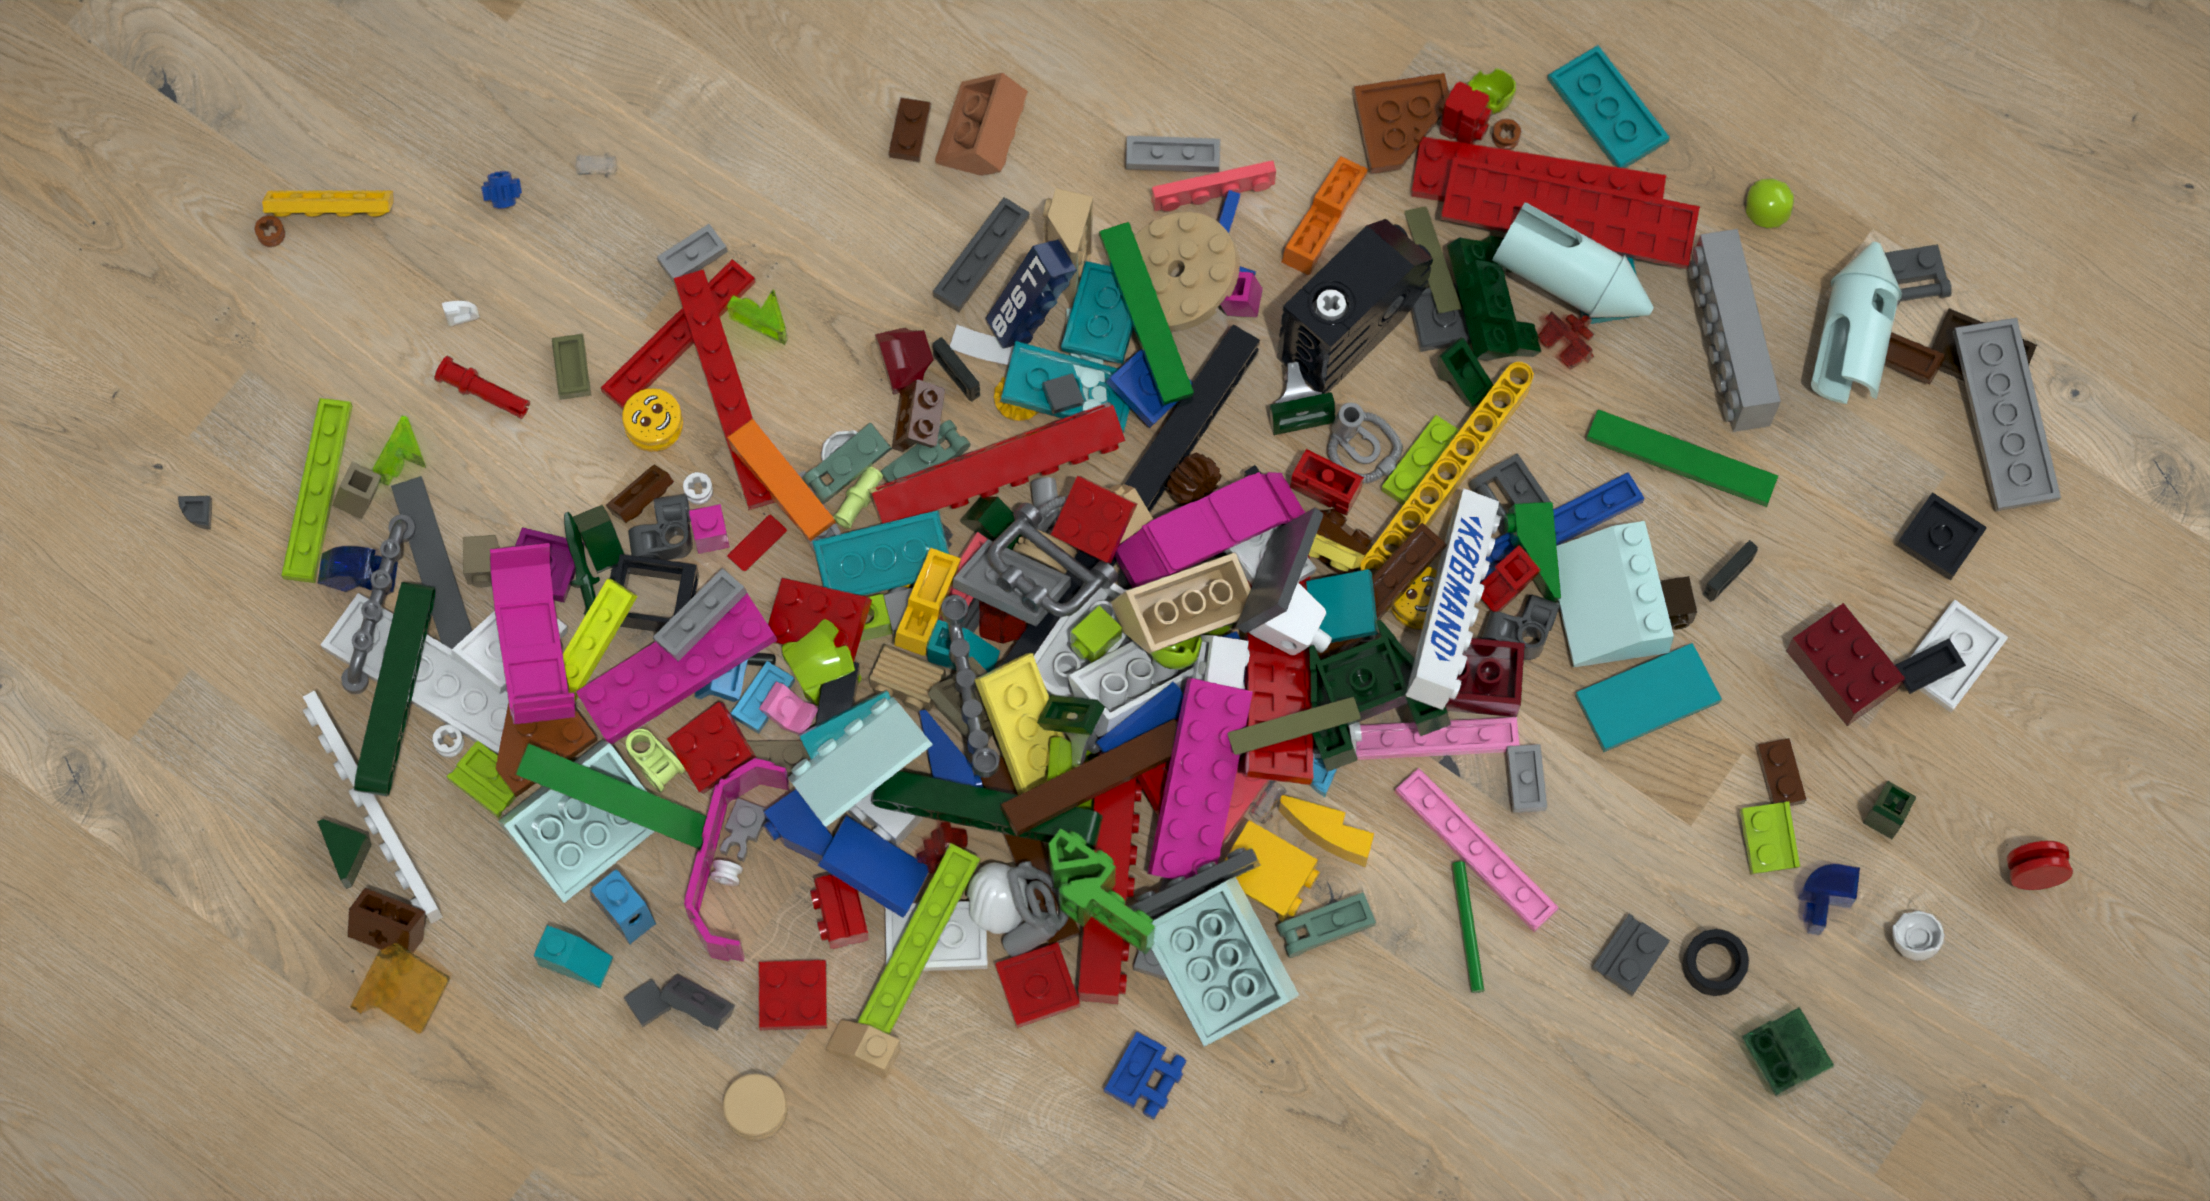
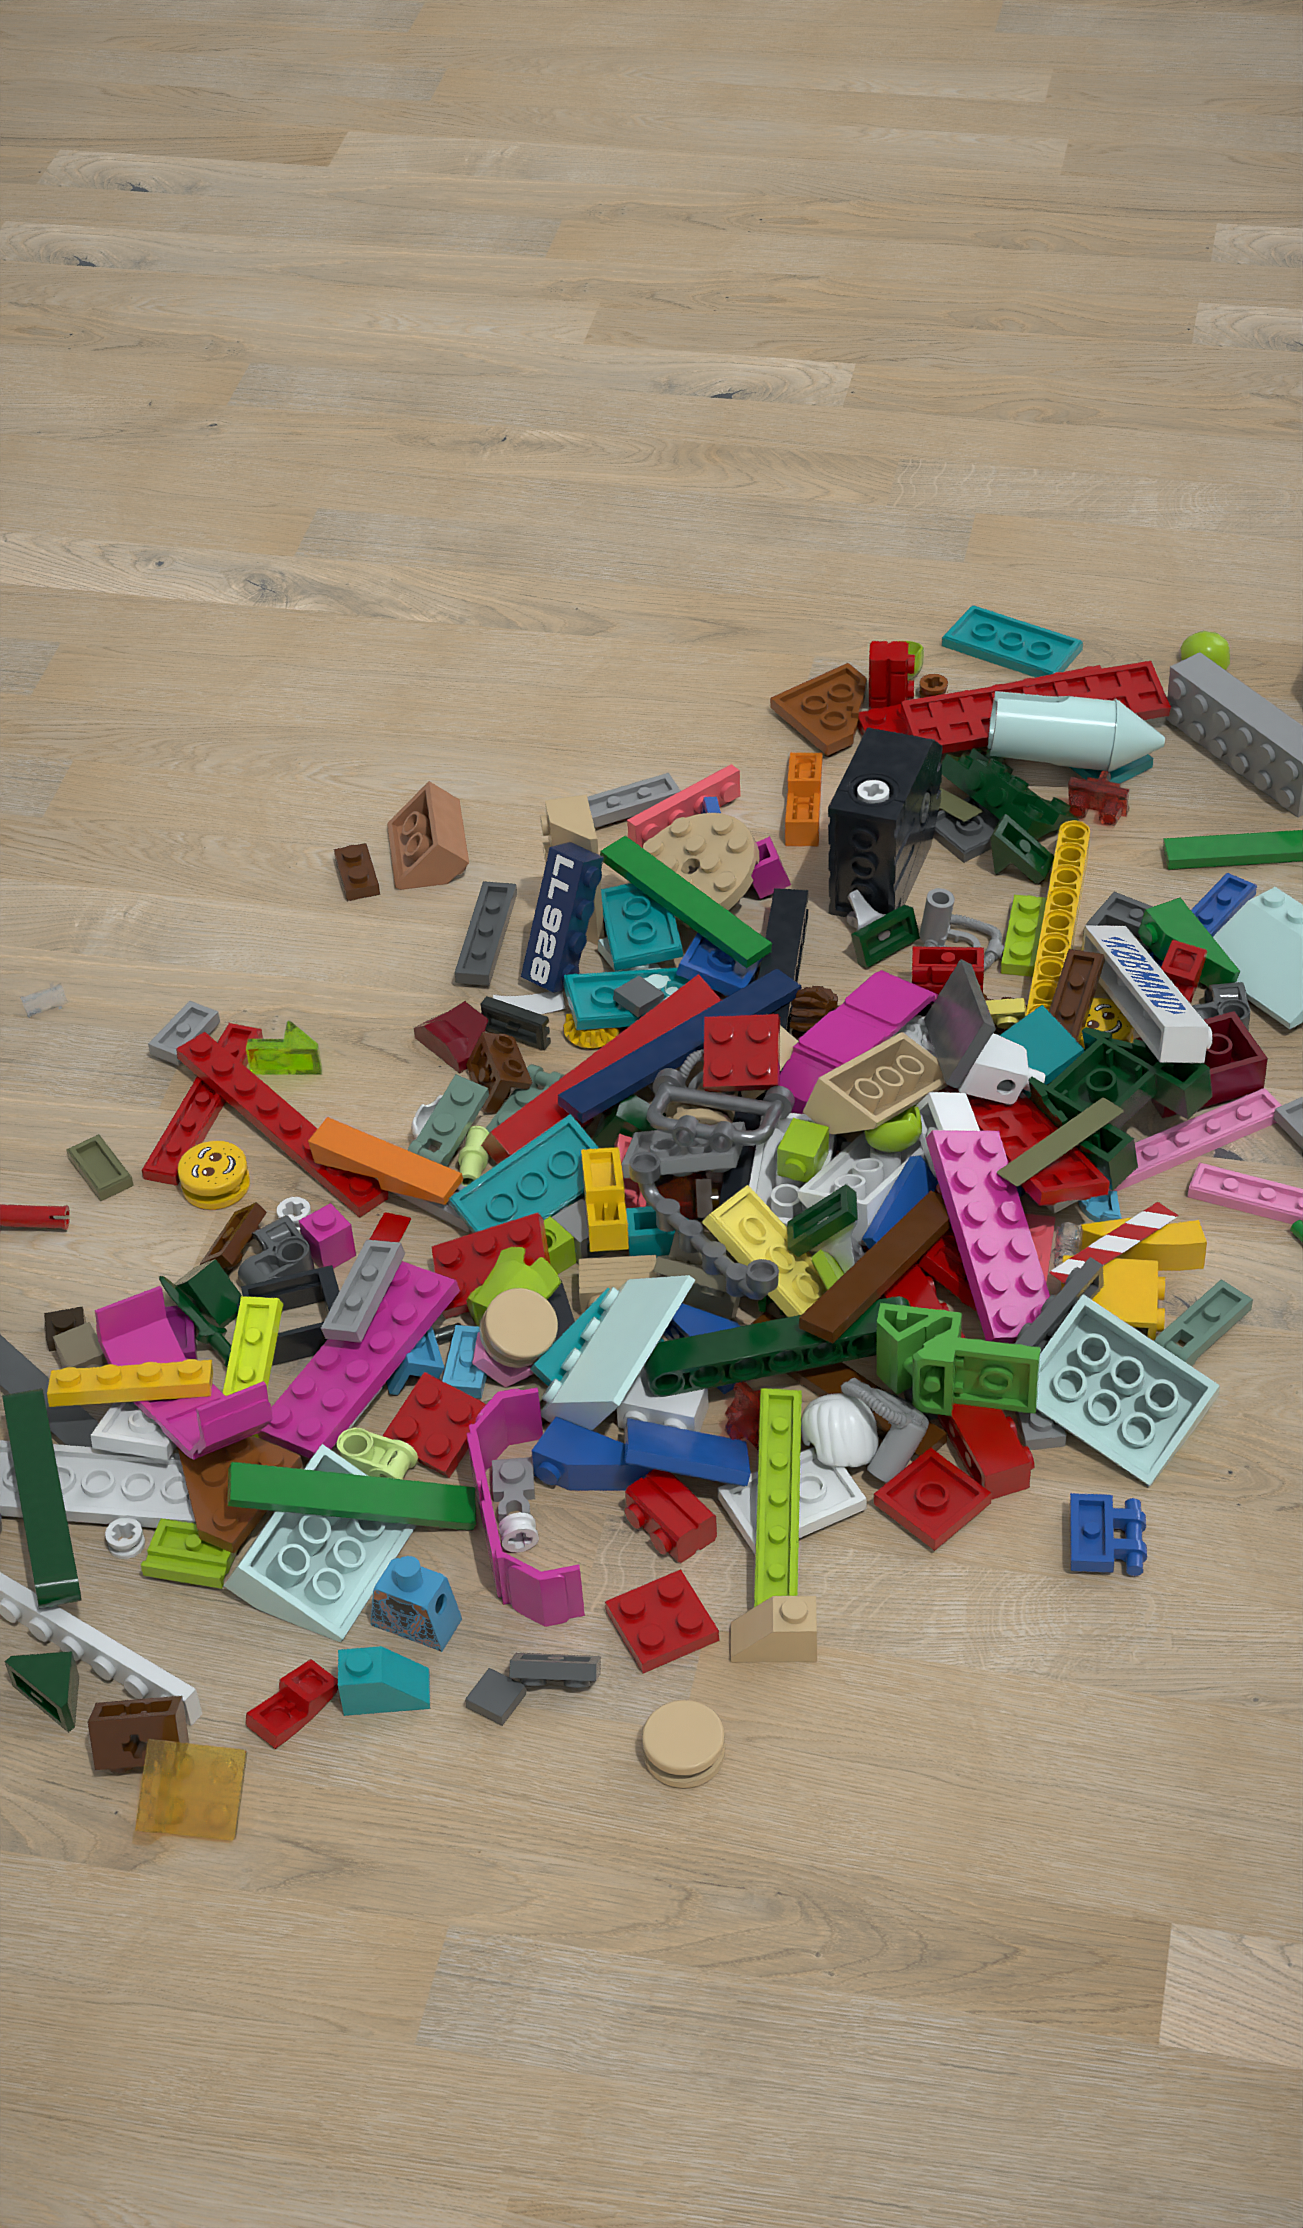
camera: 20 degrees left, 25 degrees down
none -> dark brown plate [44,1306,86,1352]
none -> yellow plate [47,1359,214,1407]
none -> red slope [246,1659,339,1749]
none -> tan head [480,1288,558,1368]
none -> dark blue tile [558,969,802,1123]
none -> dark brown plate [691,1179,719,1222]
none -> sticker [1049,1202,1178,1284]

